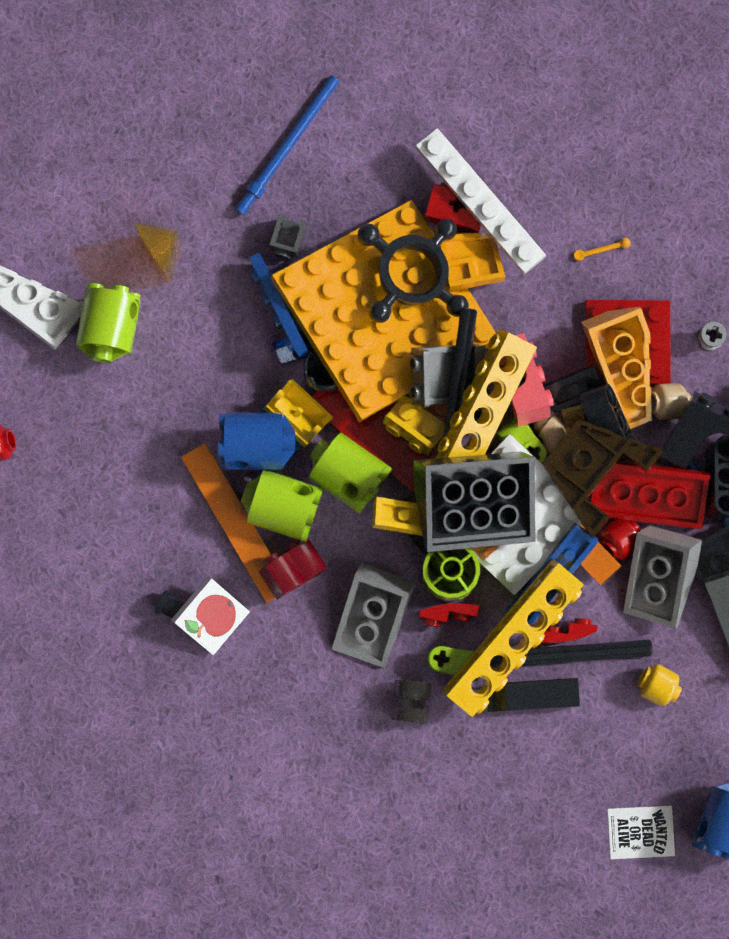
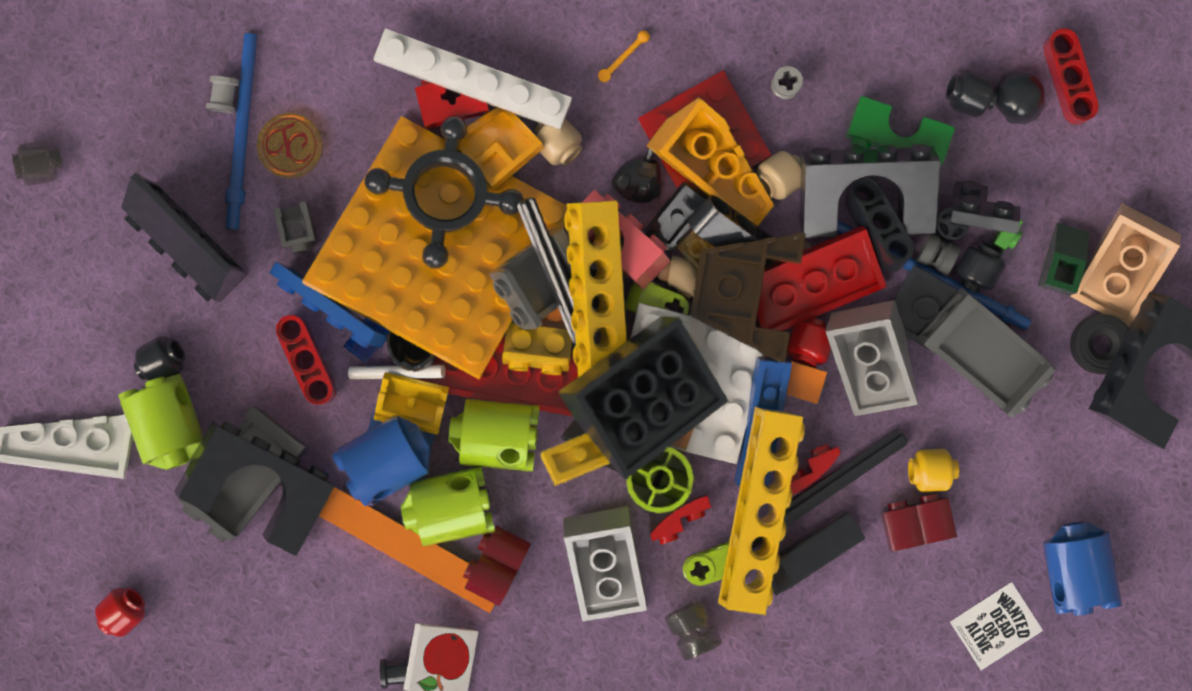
camera: 30 degrees left, 5 degrees up
clear yellow slope [134,223,182,283] -> none
none -> clear smoke head [11,140,63,186]
none -> black slope [121,172,248,302]
none -> black head [134,336,186,381]
none -> black arch [174,420,335,556]
none -> dark grey panel [179,406,309,542]
none -> light grey bush [206,75,240,114]
none -> clear yellow tile [256,113,323,179]
none -> red beam [276,315,337,405]
none -> white bar [348,365,445,379]
none -> tan head [535,118,583,166]
none -> black piece [612,139,661,203]
none -> dark red brick [881,493,957,552]

